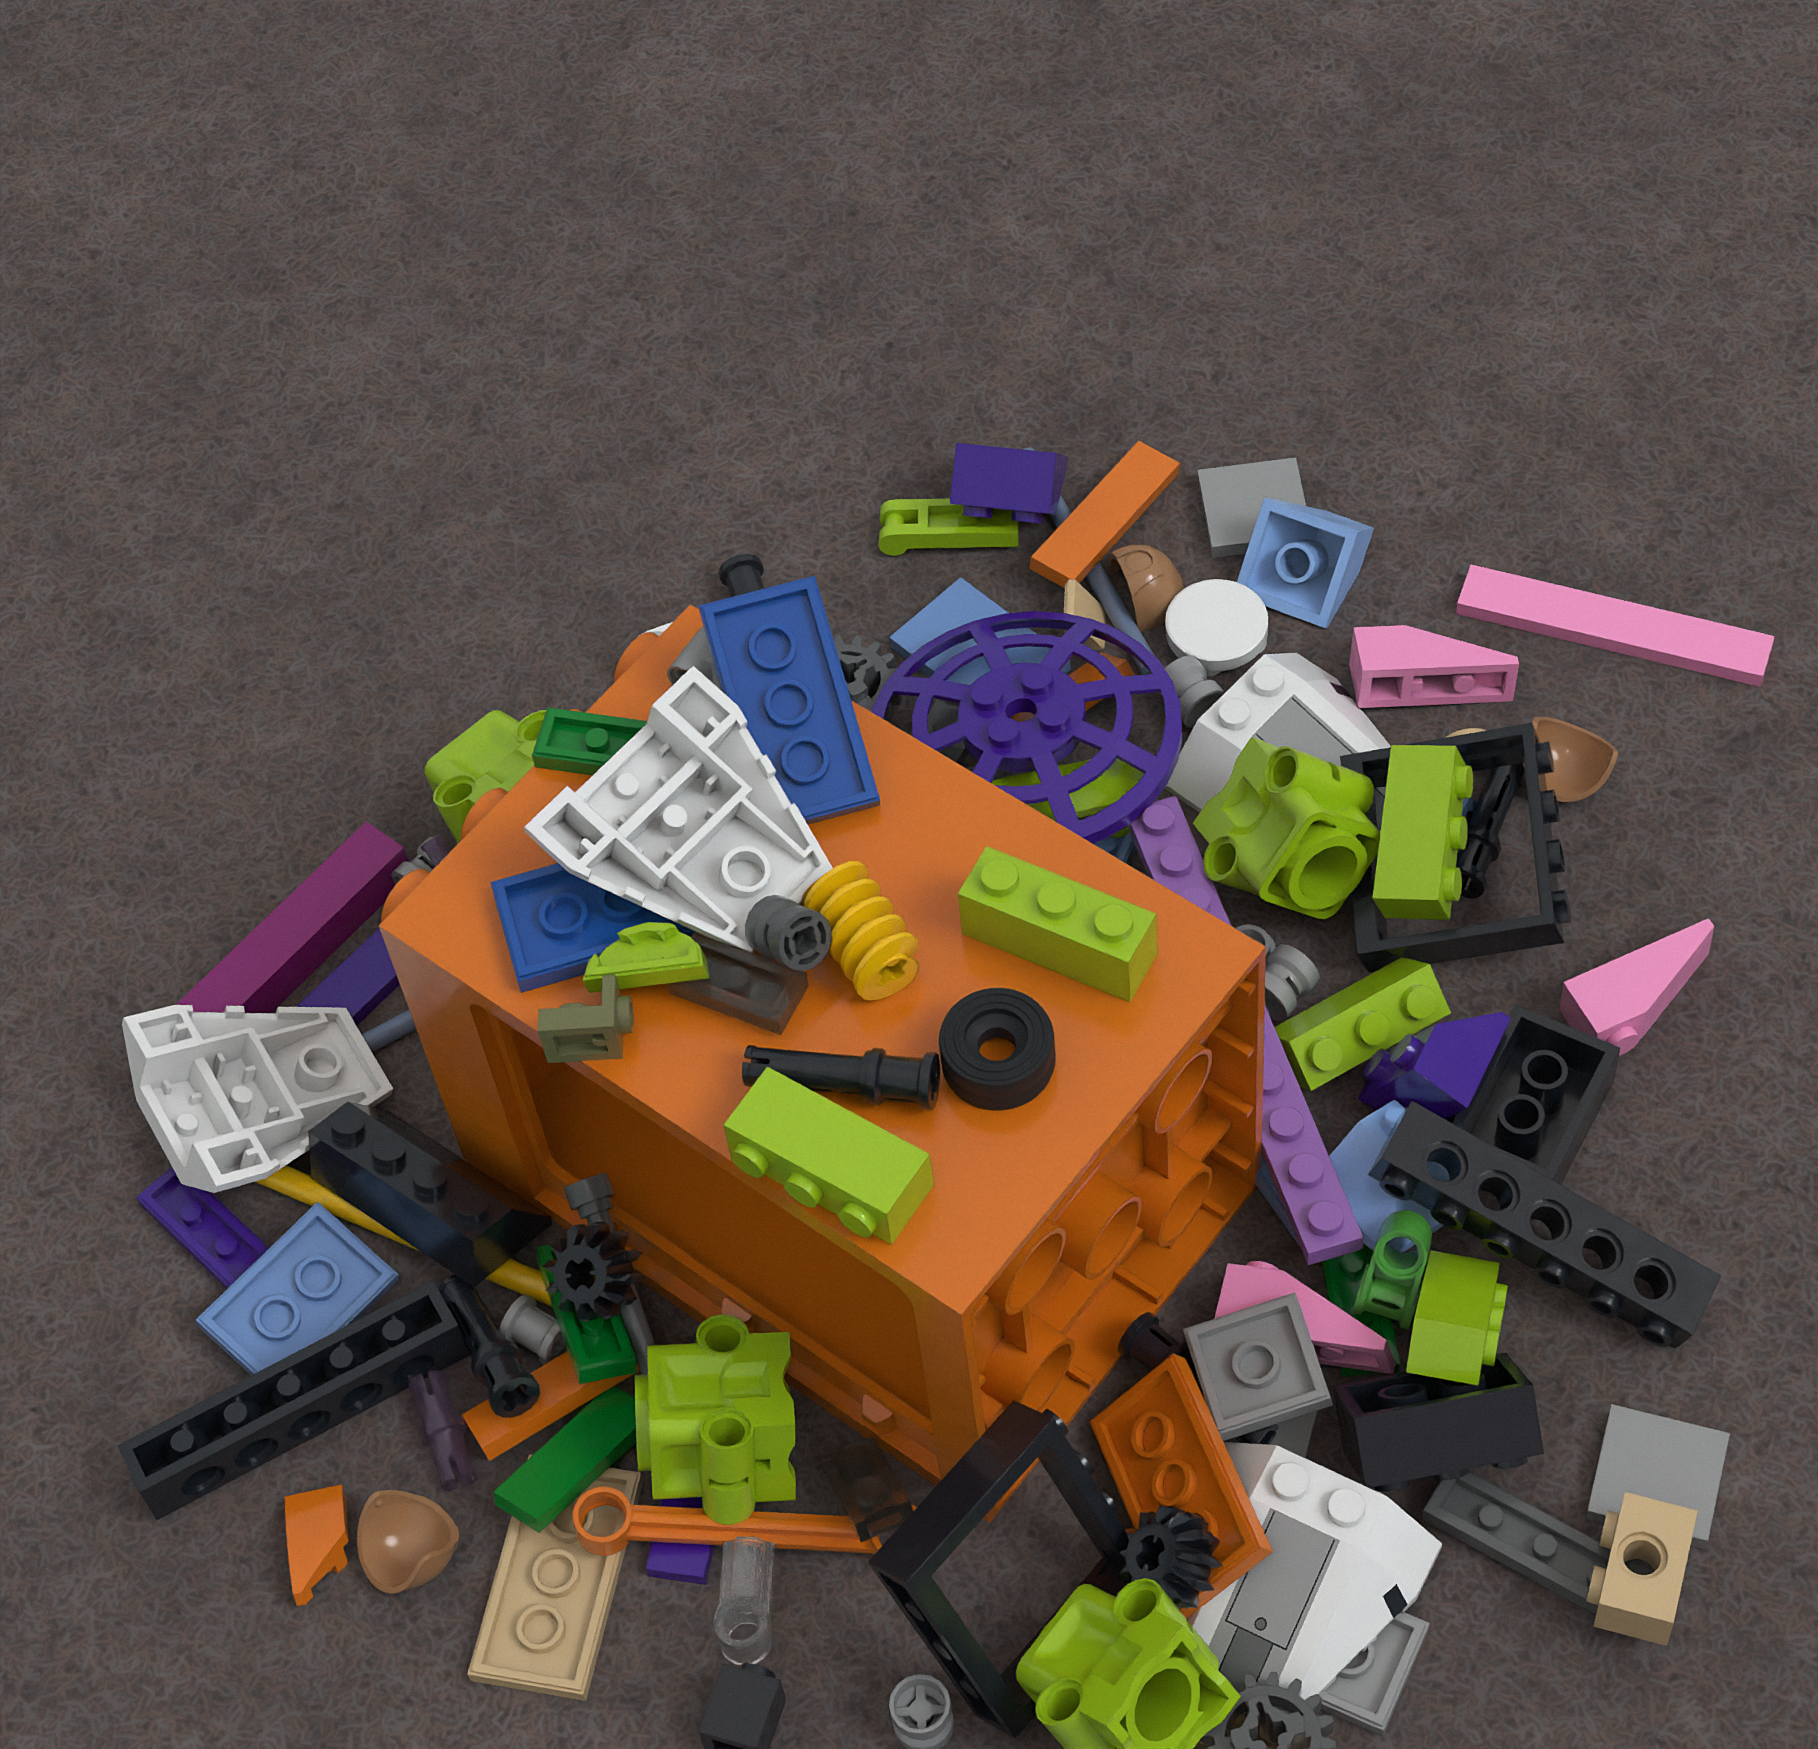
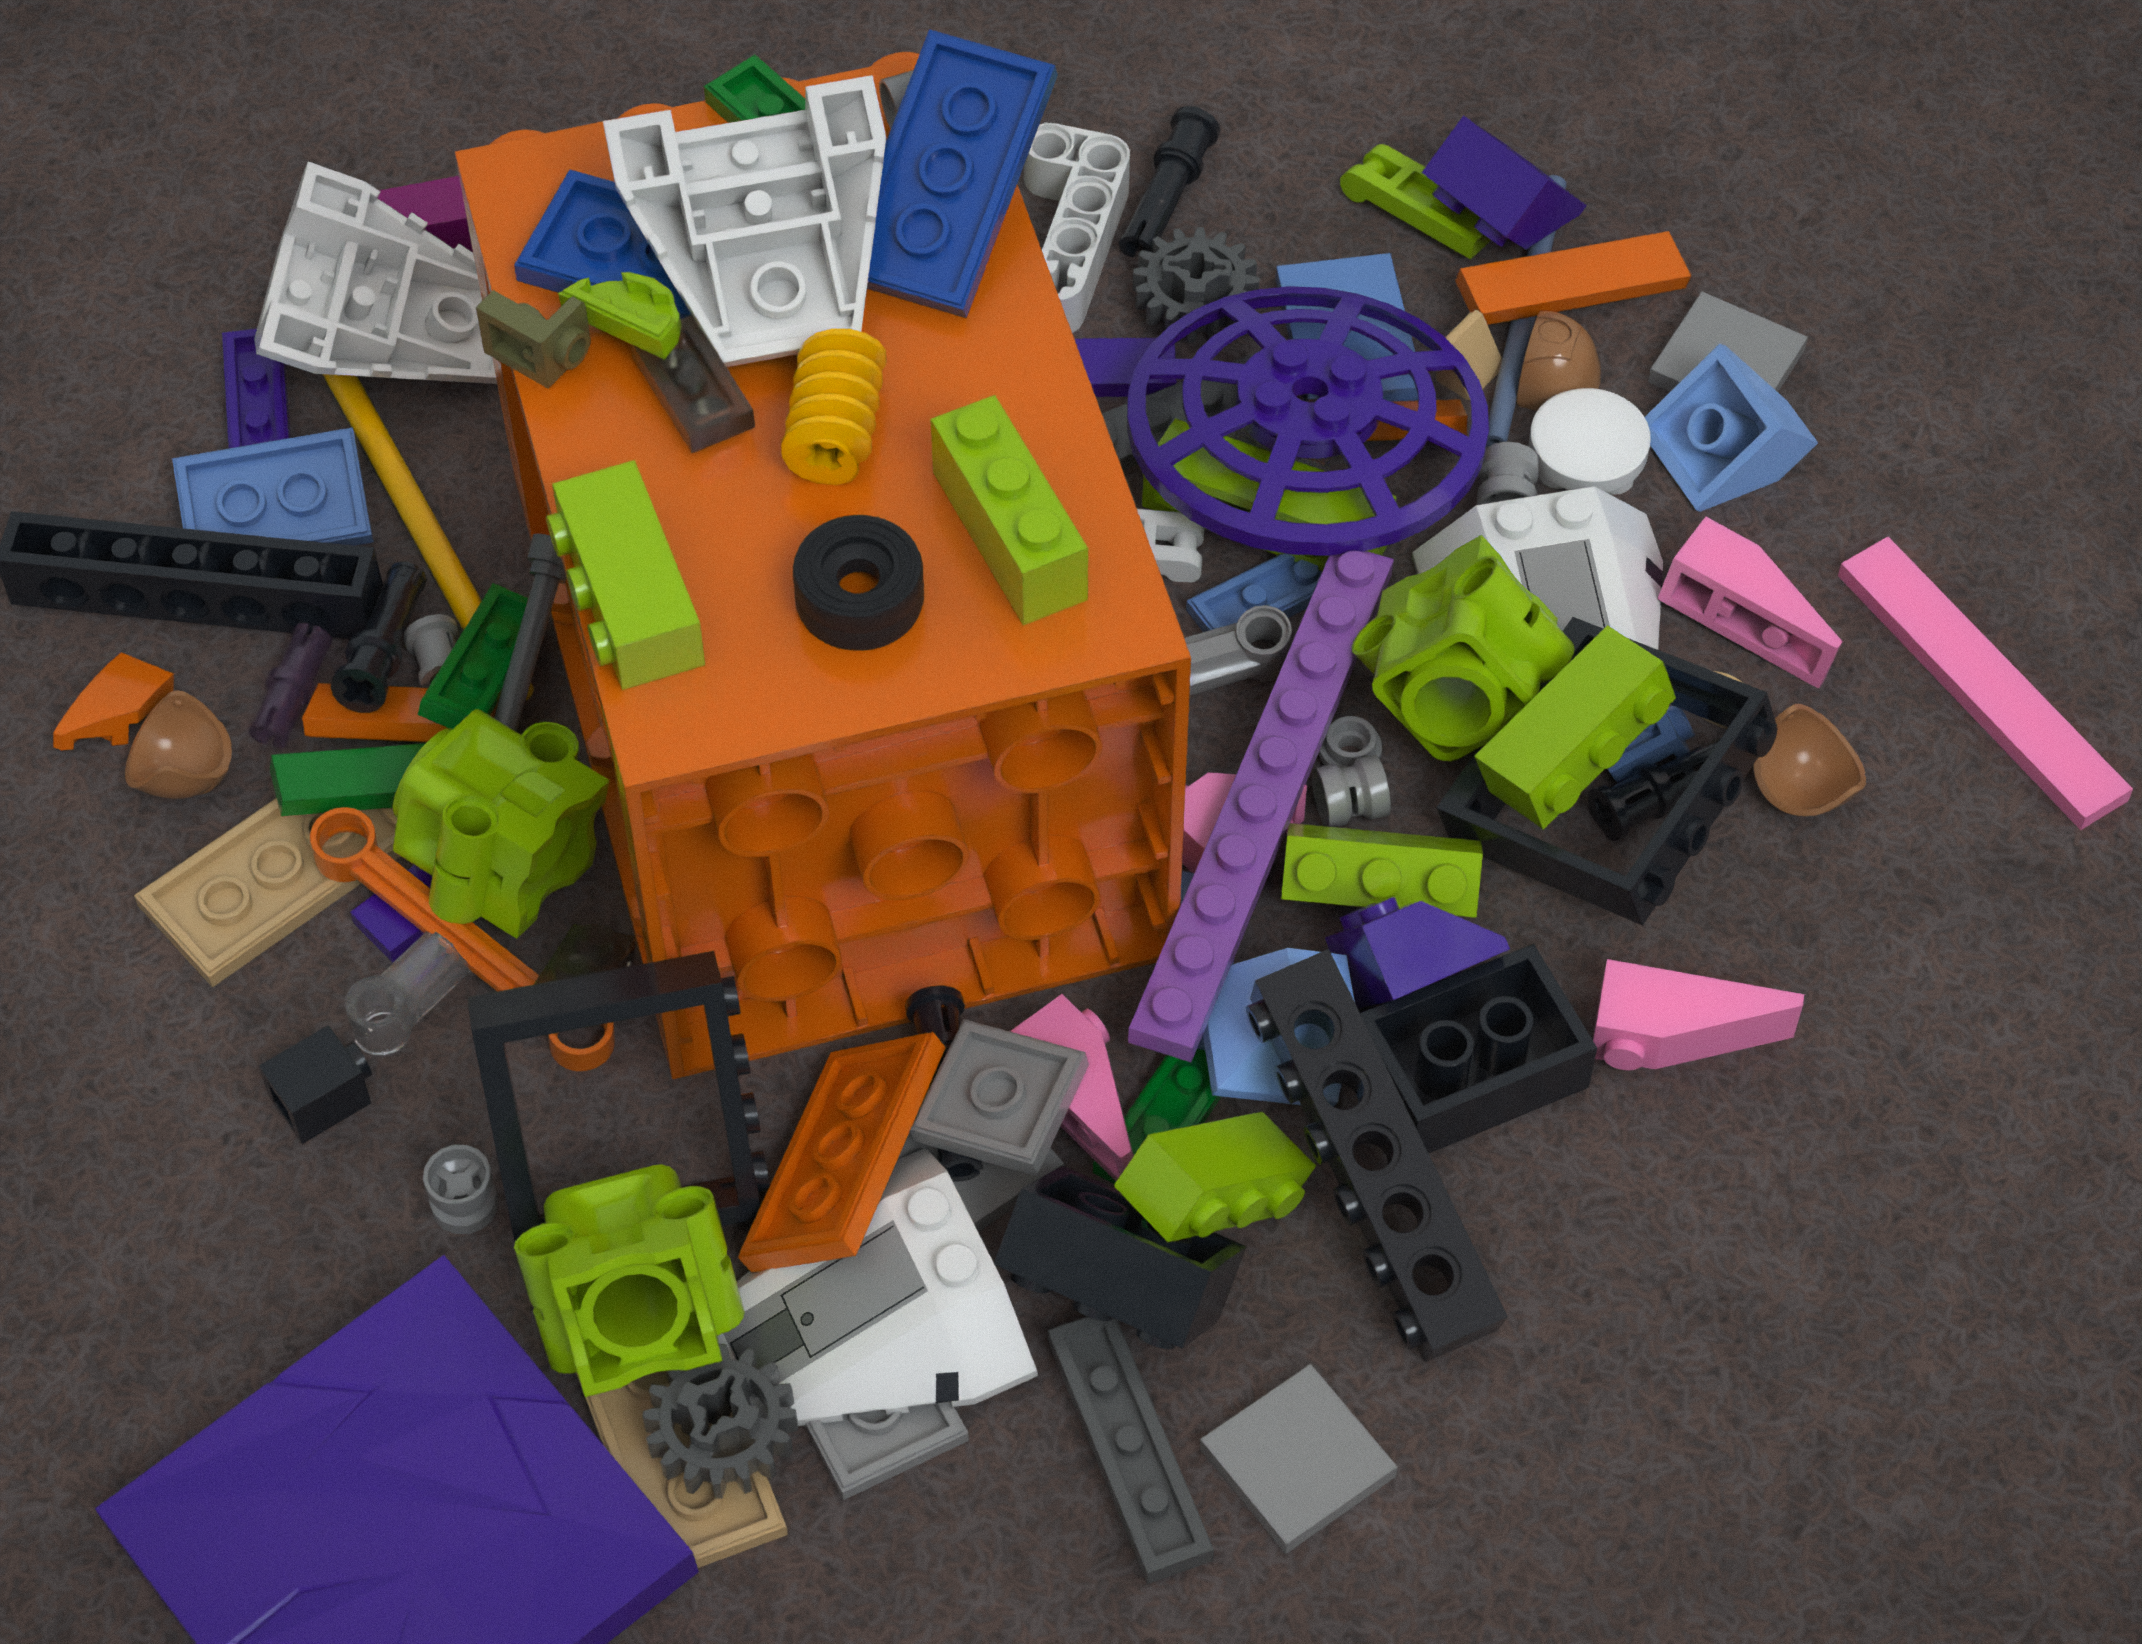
camera: 30 degrees right, 0 degrees up
black slope [308,1101,552,1287] -> none
black gear [542,1221,646,1322] -> none
black pin [742,1045,940,1111] -> none
dark grey wheel [745,895,831,971] -> none
black gear [1116,1506,1223,1610] -> none
bright green piece [1352,1210,1432,1331] -> none
tan brick [1586,1492,1698,1646] -> none

